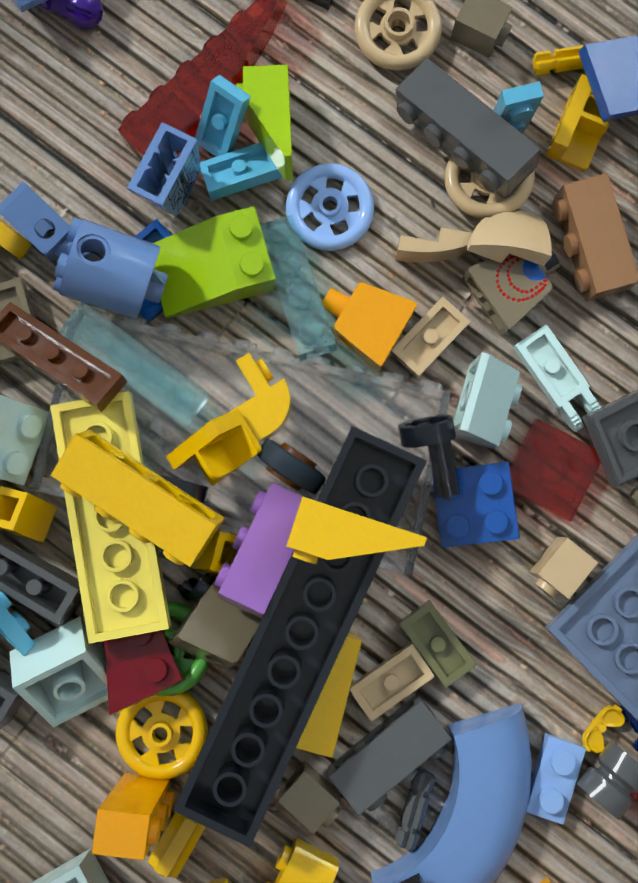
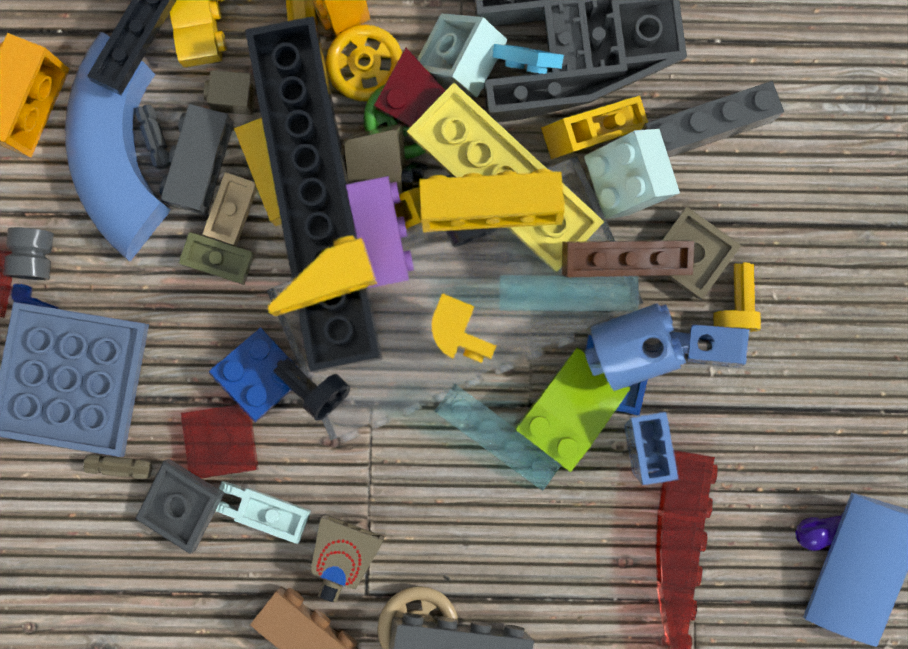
camera: 145 degrees right, 0 degrees up
yellow panel [166,409,262,486] -> none
medium azure plate [195,75,251,157] -> none
medium azure plate [200,142,282,201] -> none
lime slope [236,64,293,181] -> none
black wheel [257,439,326,494] -> none
light blue plate [286,163,374,251] -> none
light orange torso [320,282,418,372] -> none
tan plate [390,296,471,379] -> none
tan slope [395,227,472,263] -> none
light aqua slope [453,352,522,449] -> none
tan brick [467,210,552,266] -> none
light blue plate [527,733,586,825] -> none
tan brick [529,536,598,599] -> none
yellow piece [582,704,625,753] -> none

